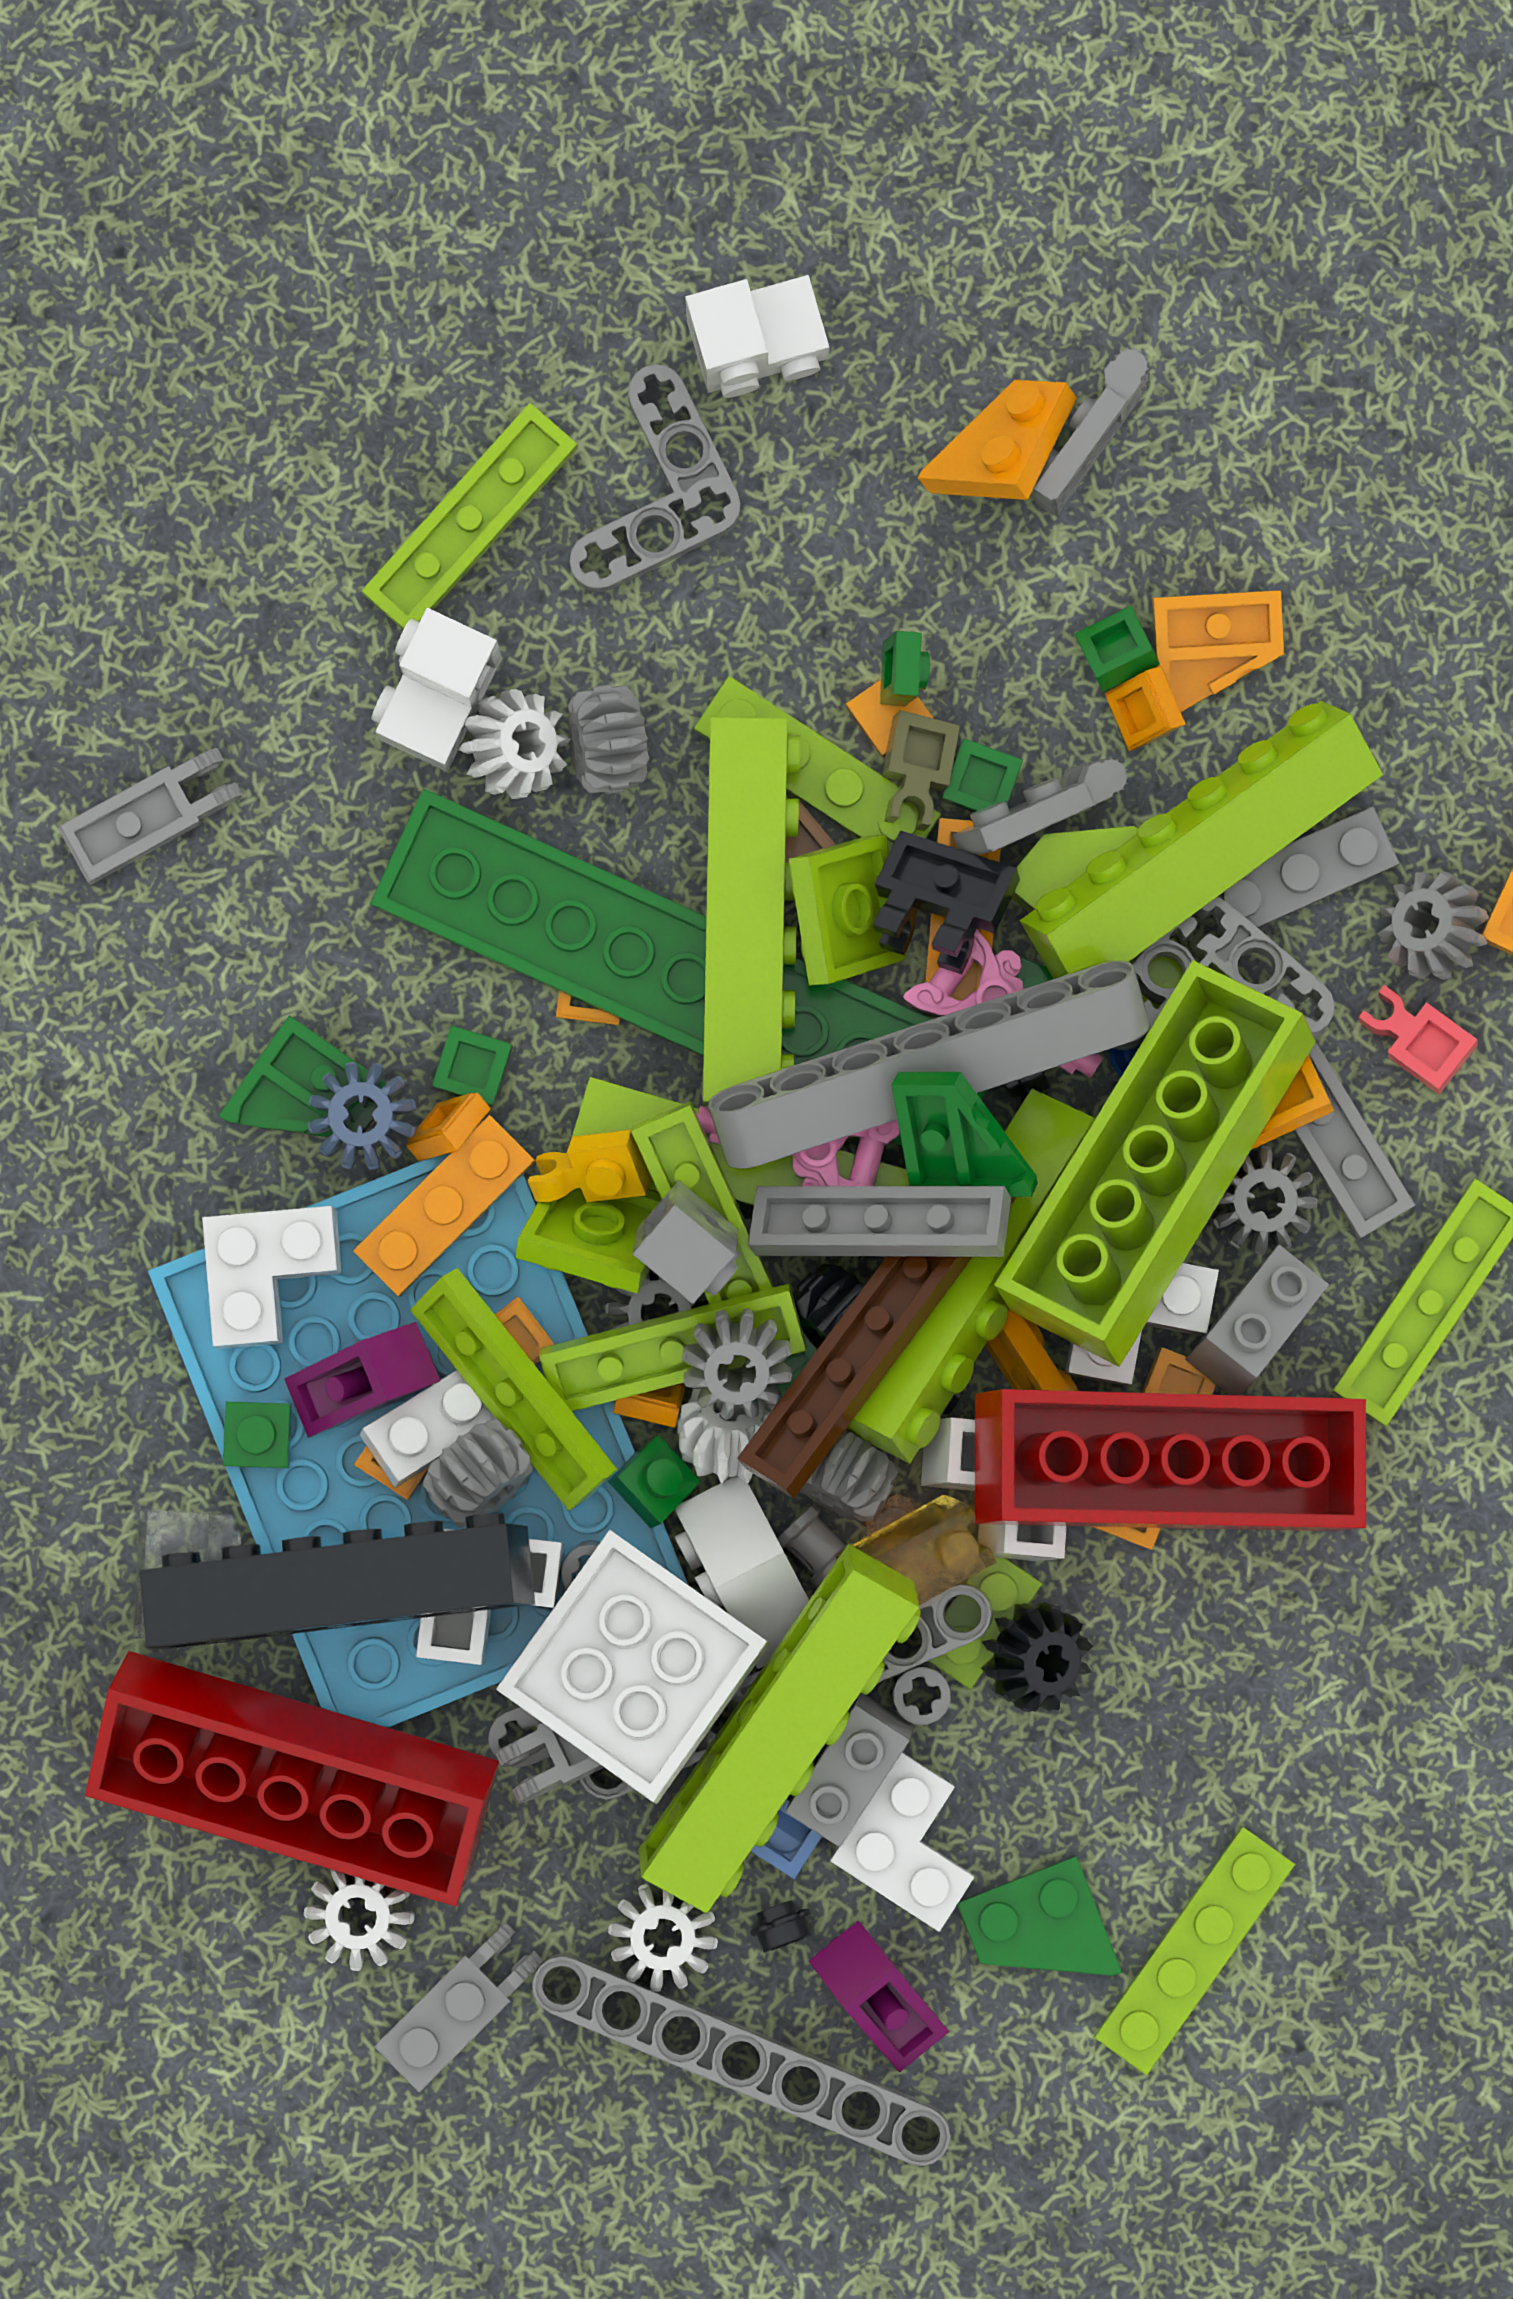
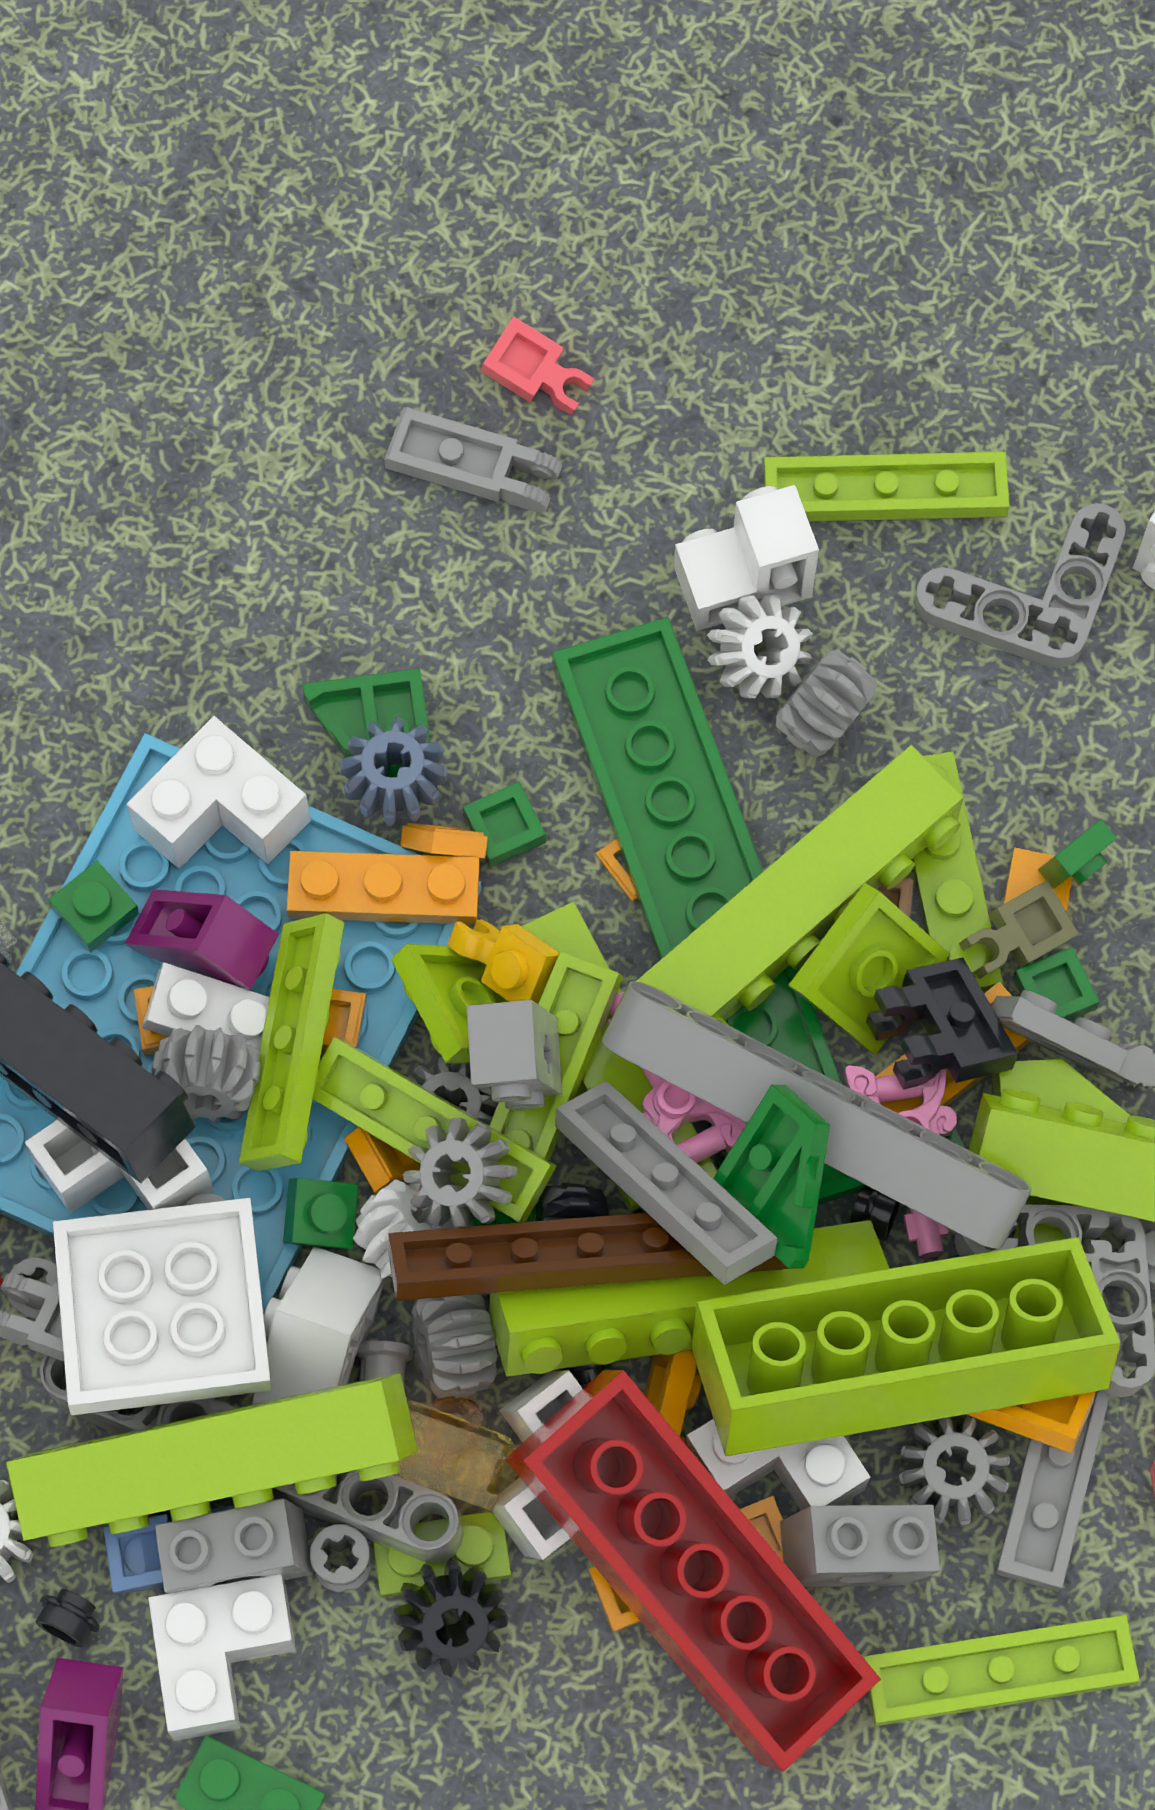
camera: 45 degrees right, 15 degrees down
none -> coral plate [480,316,594,416]

